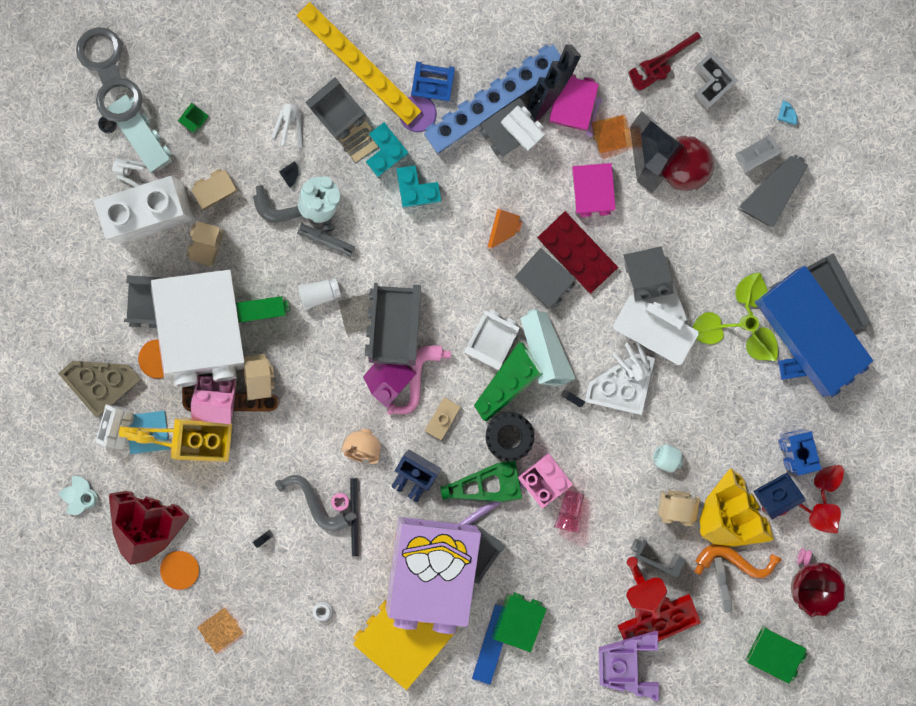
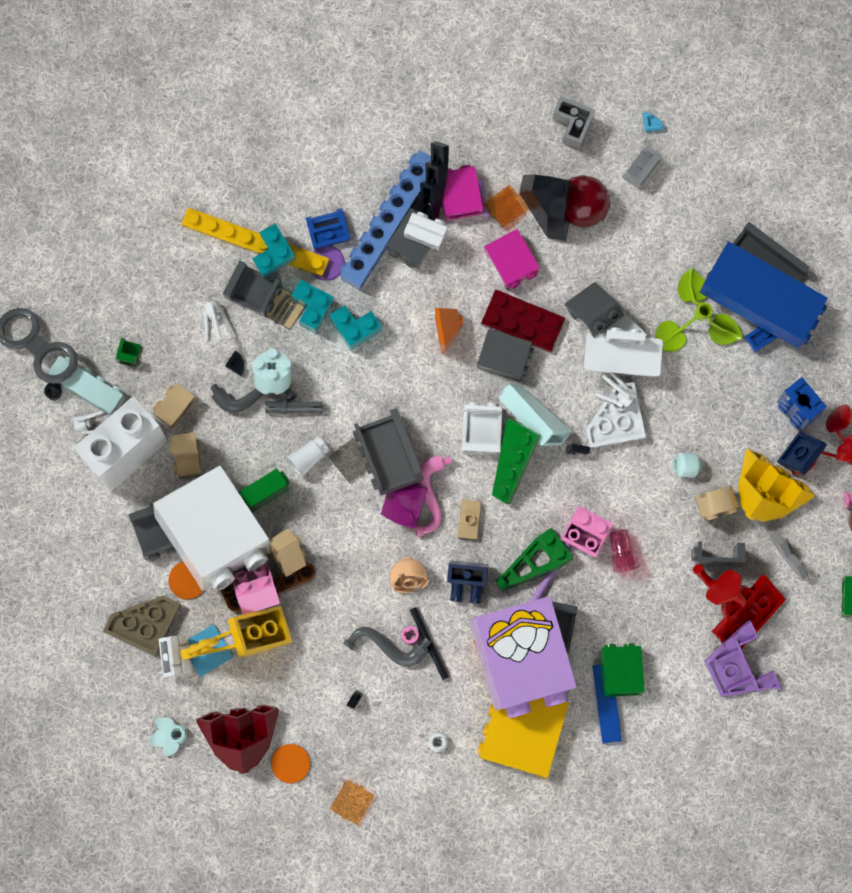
camera: 15 degrees left, 10 degrees down
black tyre [485,412,535,462] -> none
dark red piece [628,32,701,91] -> none
orange animal [694,544,782,578] -> none
dark grey slope [737,155,808,228] -> none
none -> teal brick [252,223,296,278]

